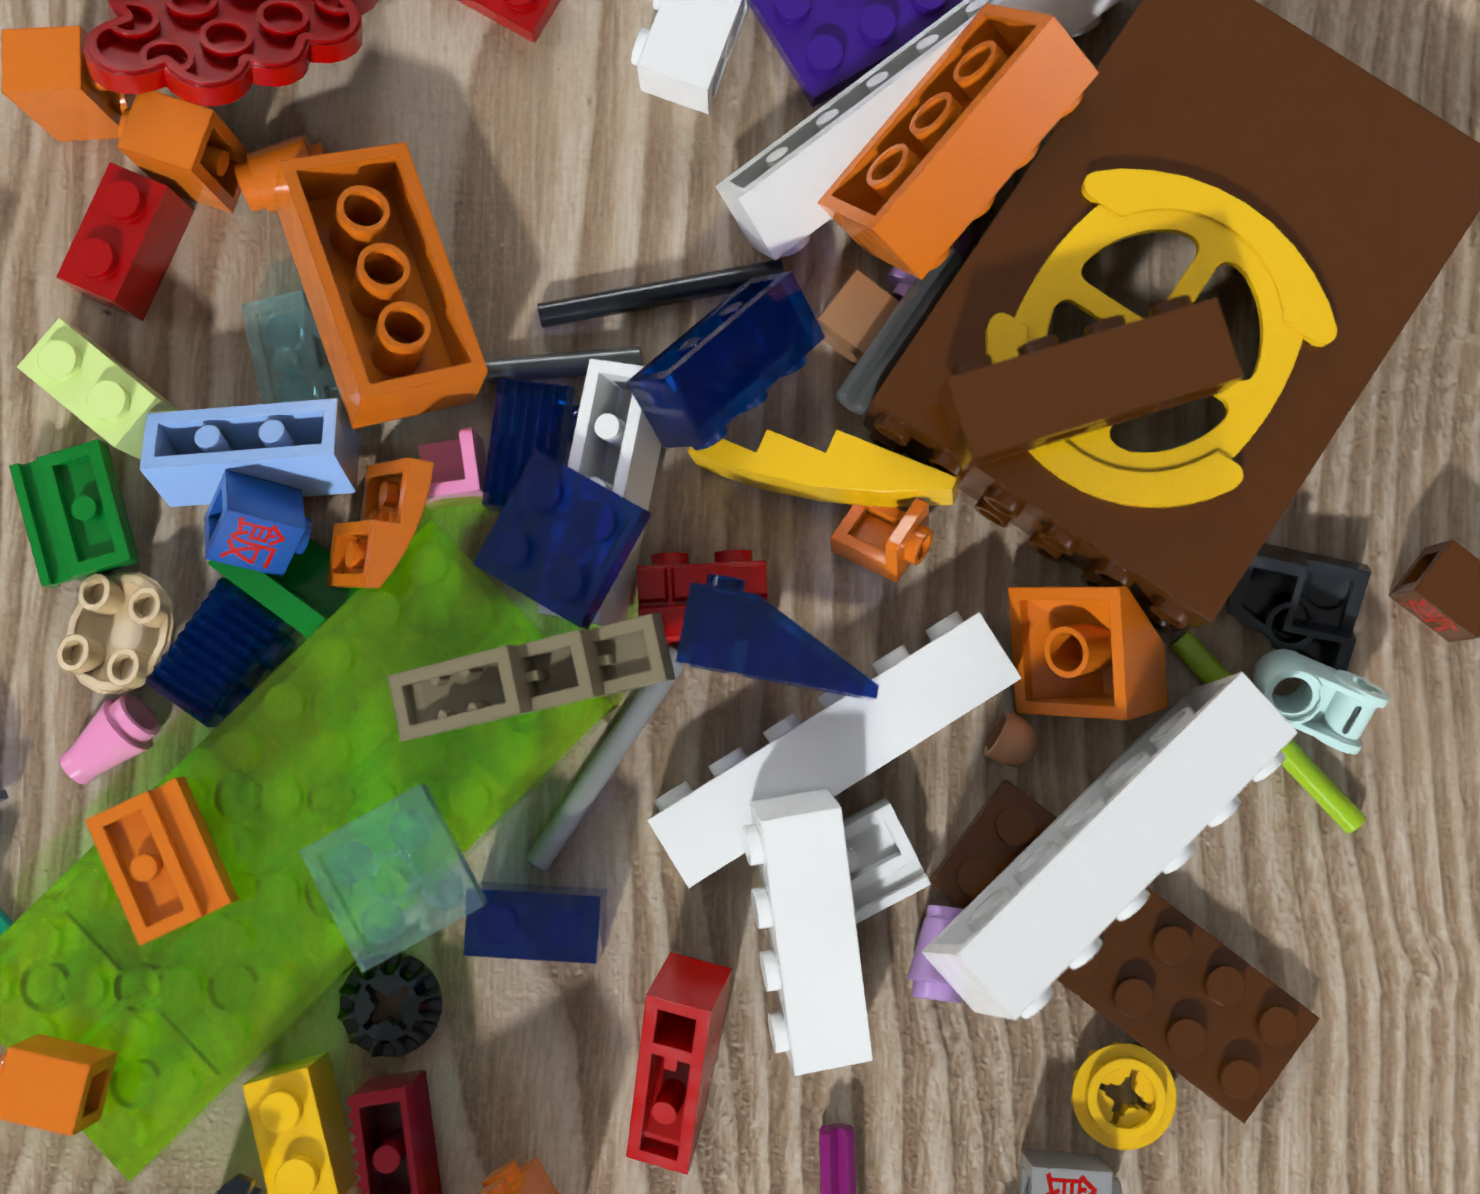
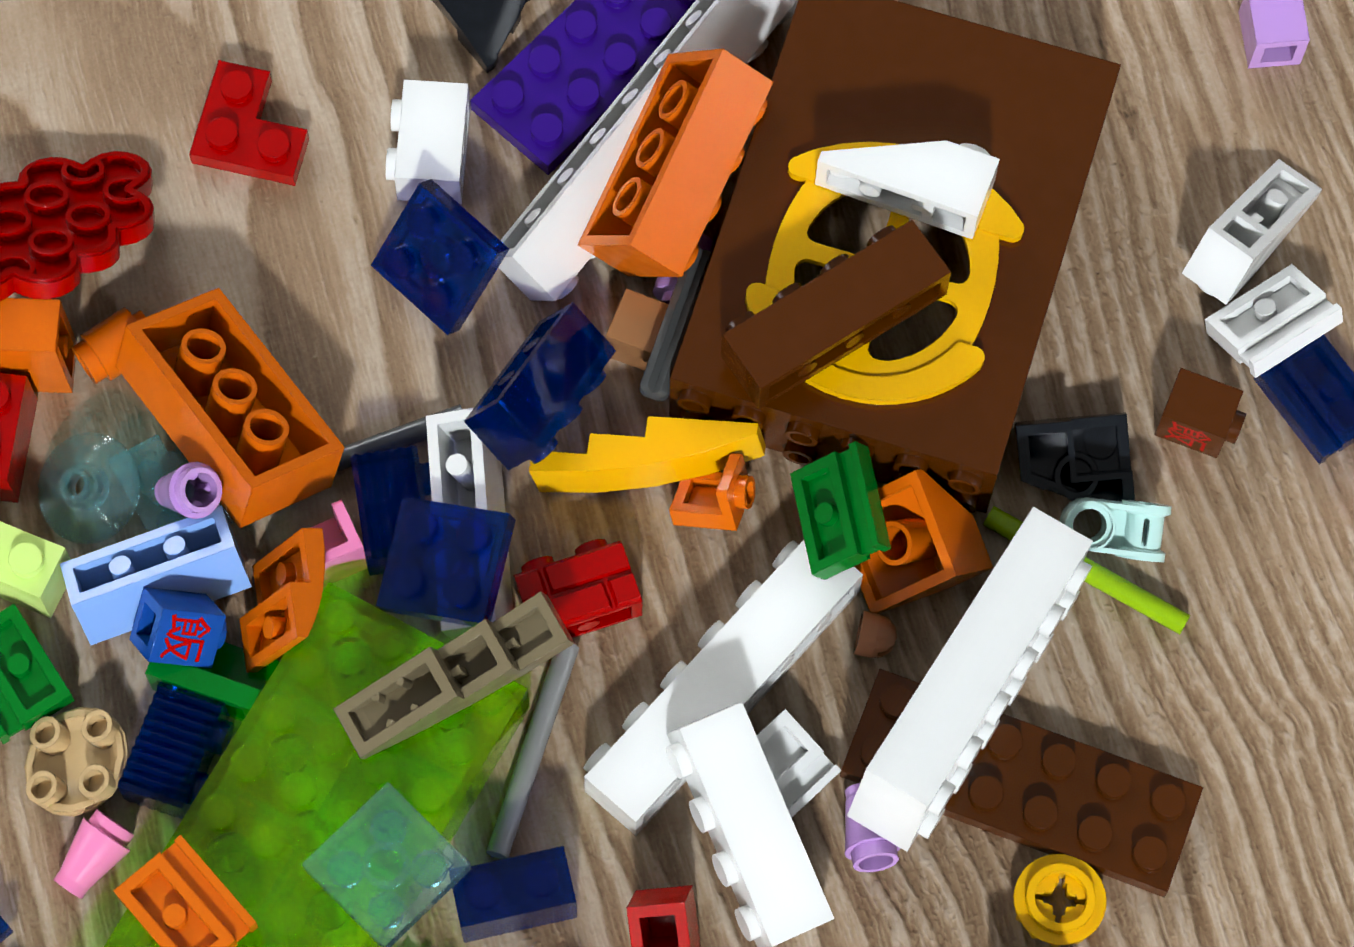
camera: 20 degrees left, 15 degrees down
black bar [537,259,786,328] -> none
clear blue slope [676,574,879,701] -> none
none -> clear light blue dish [38,432,140,544]
none -> lavender cone [154,462,223,519]
none -> clear blue plate [371,179,509,335]
none -> green plate [790,441,891,580]
none -> white slope [815,140,1000,240]

